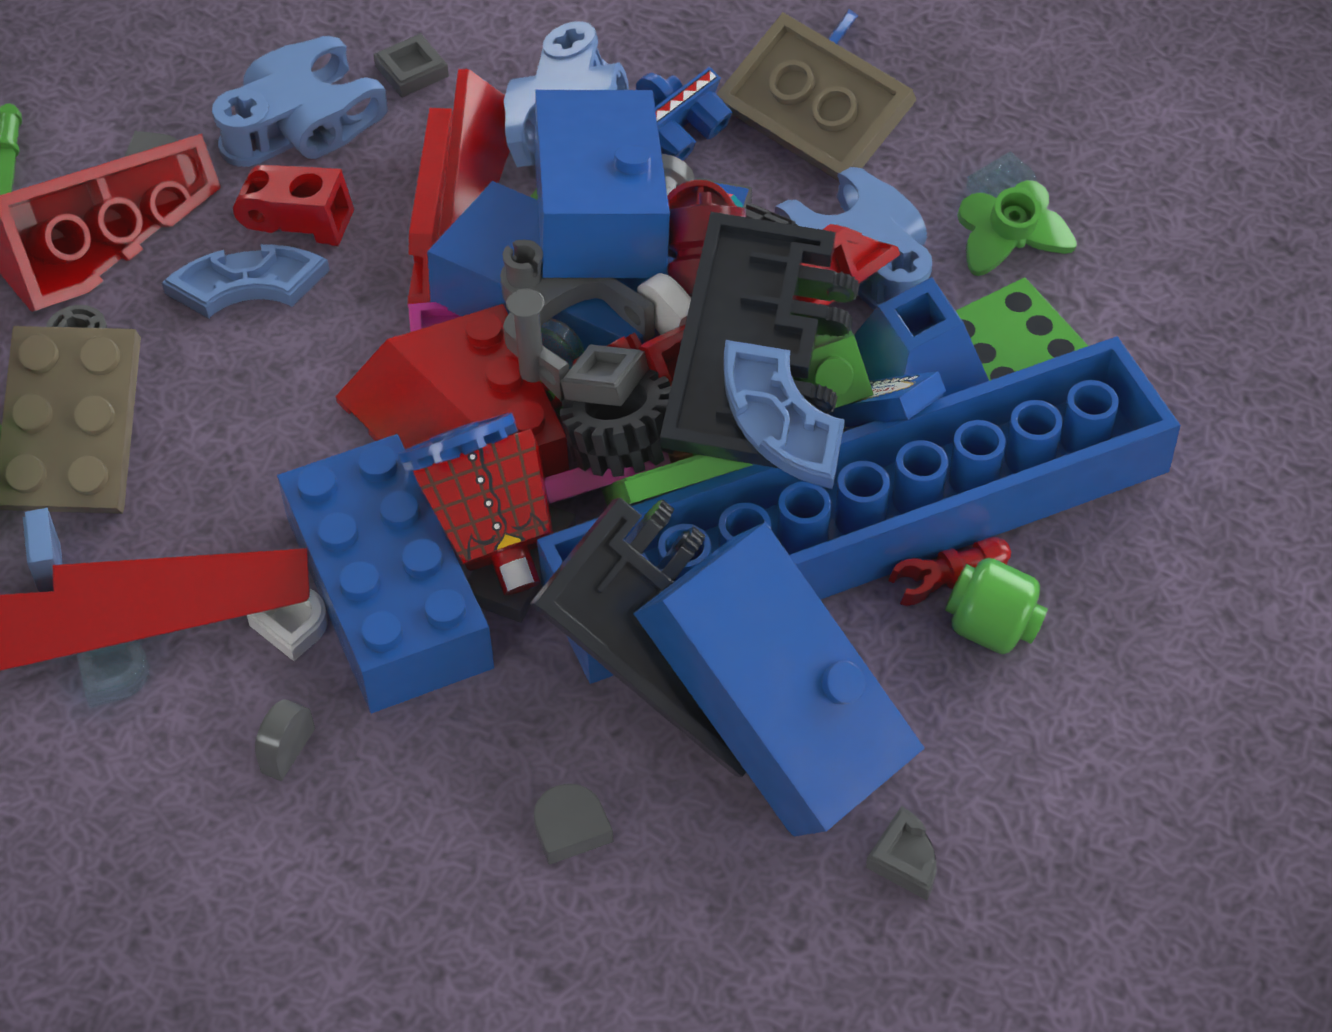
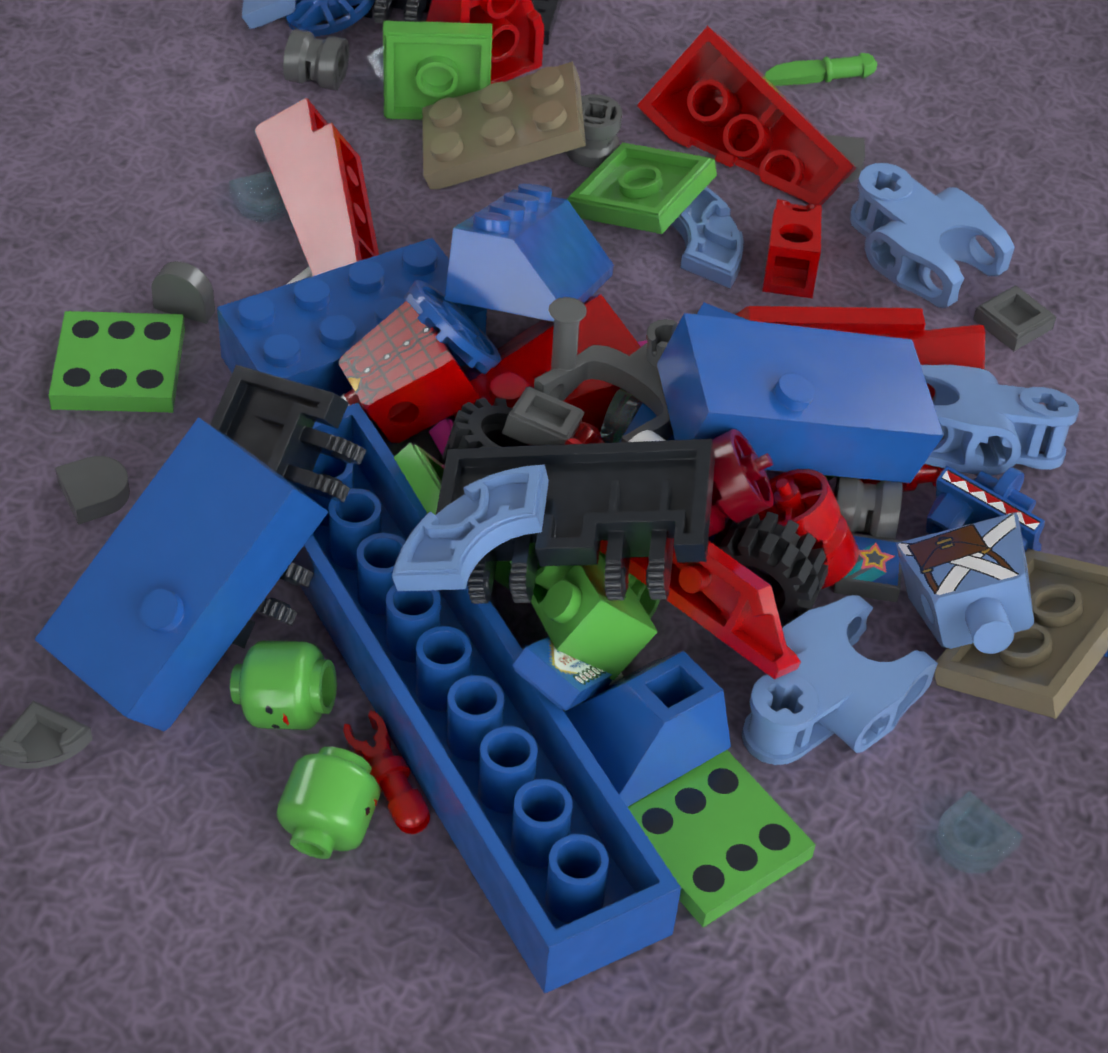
camera: 80 degrees right, 5 degrees down
medium blue tile [23,508,63,592] -> none
bright green animal [957,180,1077,276] -> none
none -> bright green tile [49,311,185,413]
none -> bright green head [230,641,337,730]
none -> blue slope [444,184,614,322]
none -> bright green tile [567,143,717,234]
none -> medium blue torso [896,513,1034,654]

